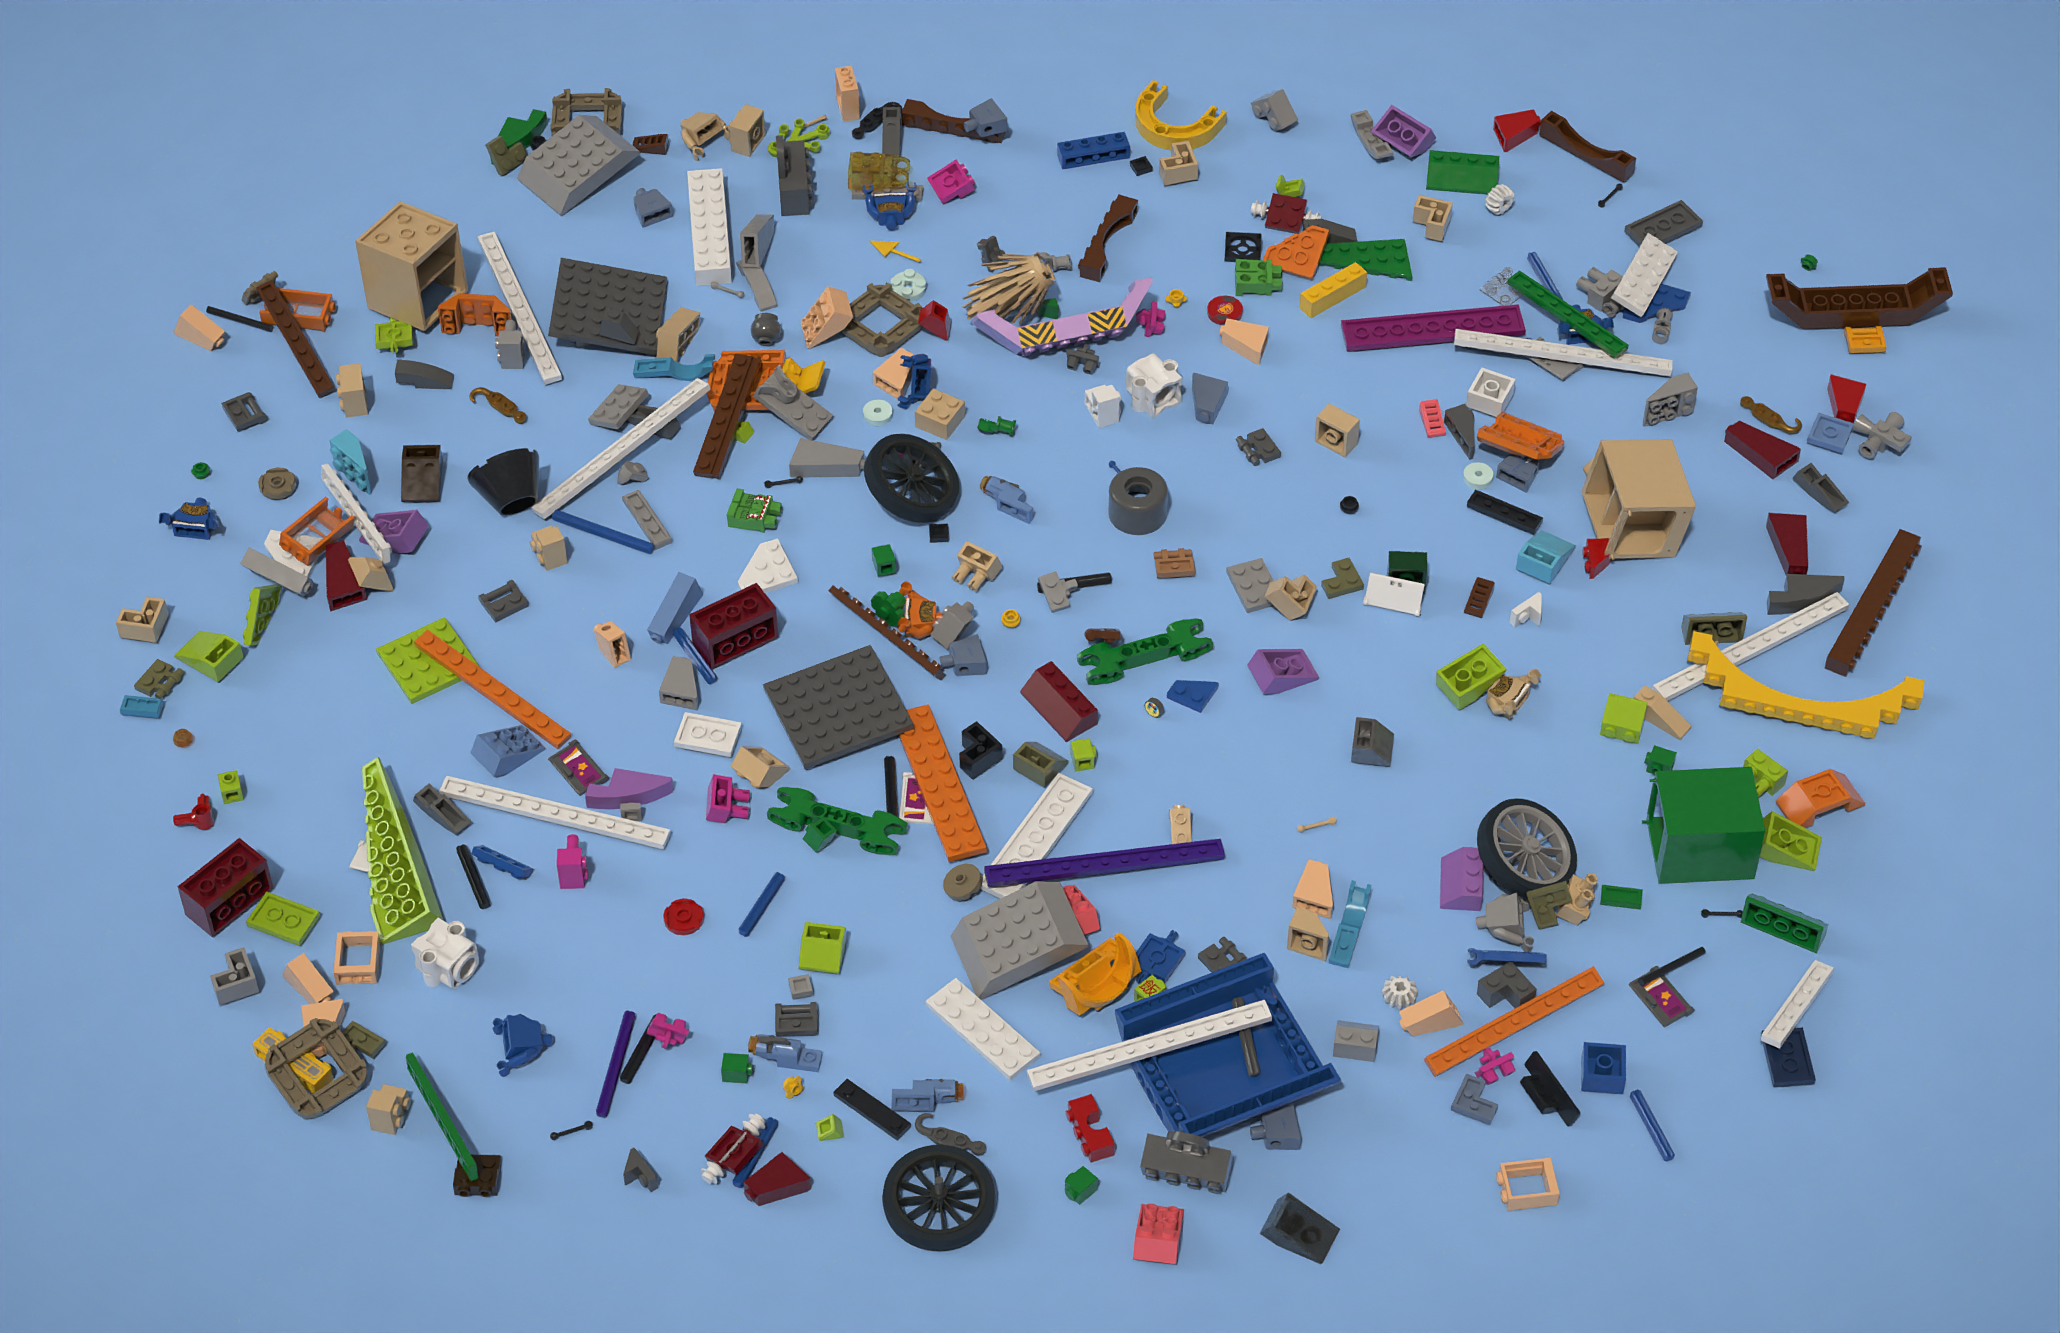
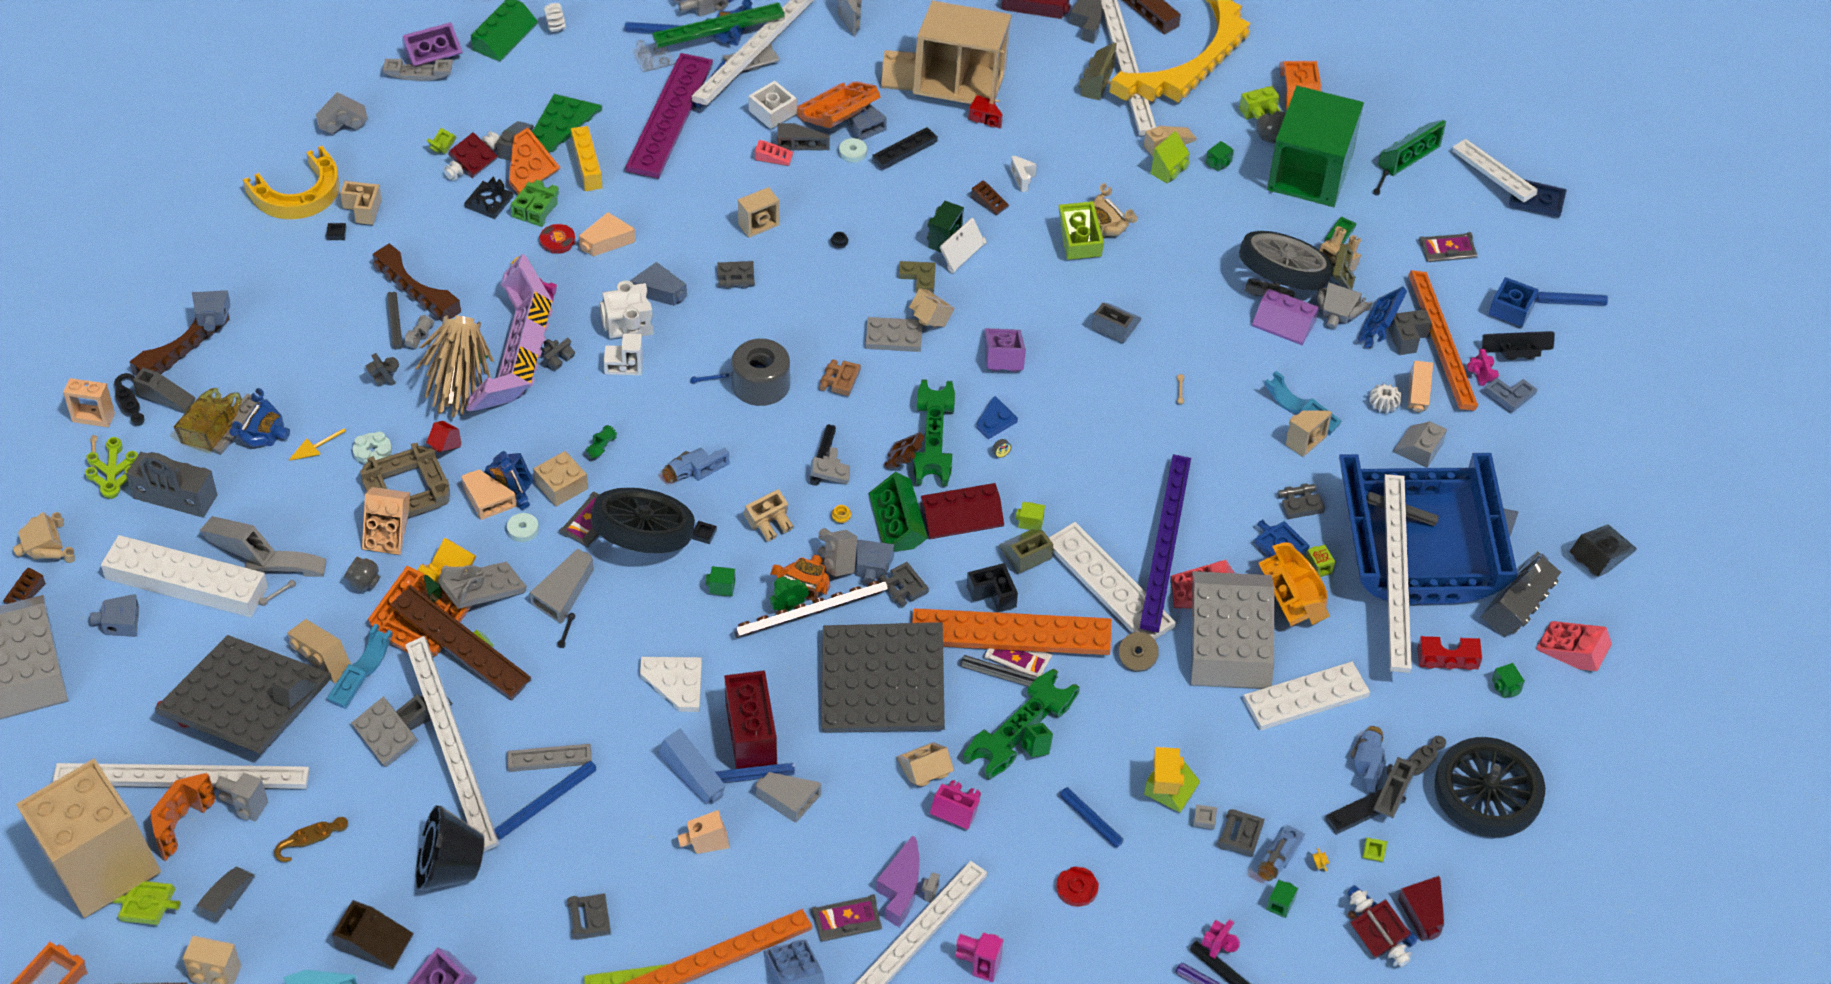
camera: 70 degrees left, 0 degrees up
tan brick [530,526,568,571] -> none
light grey plate [617,461,648,484] -> none
white plate [674,712,742,757] -> none
bright green hips [726,488,782,533] -> none
tan brick [728,104,766,157] -> none
dark pink plate [927,159,976,204] -> none
blue brick [1057,131,1130,170] -> none
tan bracket [1169,805,1192,844] -> none
light nougat slope [1292,859,1333,919] -> none
tan brick [1413,195,1453,241] -> none
light nougat window [1496,1158,1560,1211] -> none
medium azure slope [1516,531,1576,584] -> none
black bar [1638,947,1706,986] -> none
none -> dark grey axle [387,291,403,349]
none -> dark green slope [423,575,442,603]
none -> green slope [869,471,928,552]
none -> dark grey plate [879,562,929,607]
none -> yellow brick [1153,747,1184,795]
none -> dark grey slope [1374,757,1417,818]

